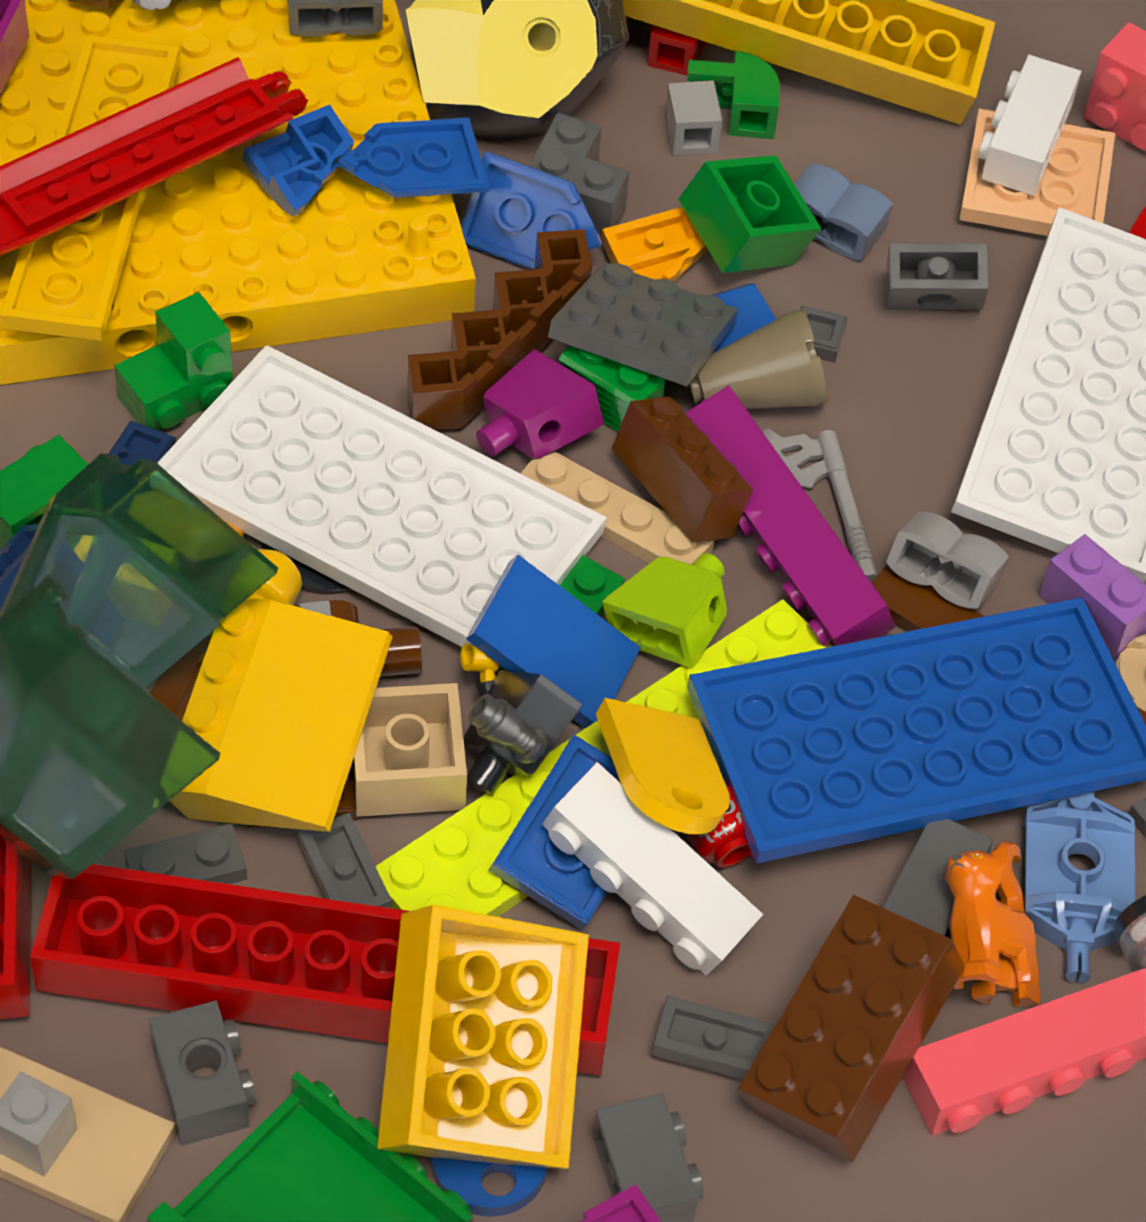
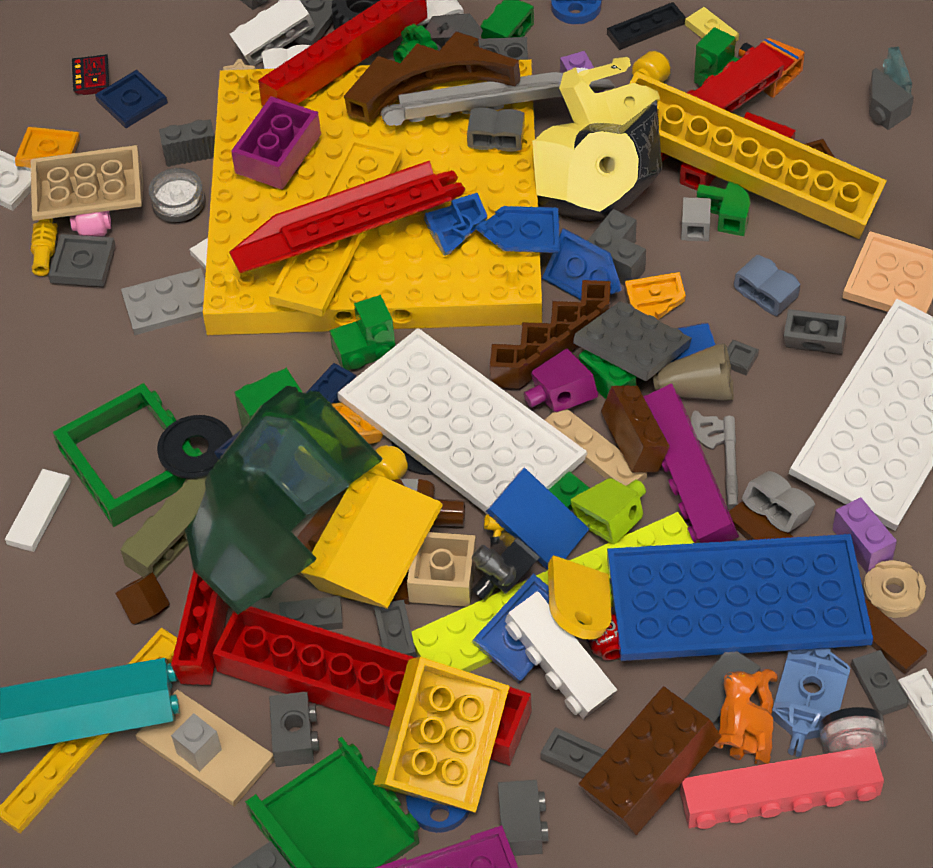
camera: 20 degrees right, 0 degrees up
green brick [678,155,821,273] -> none
white brick [978,55,1081,196] -> none

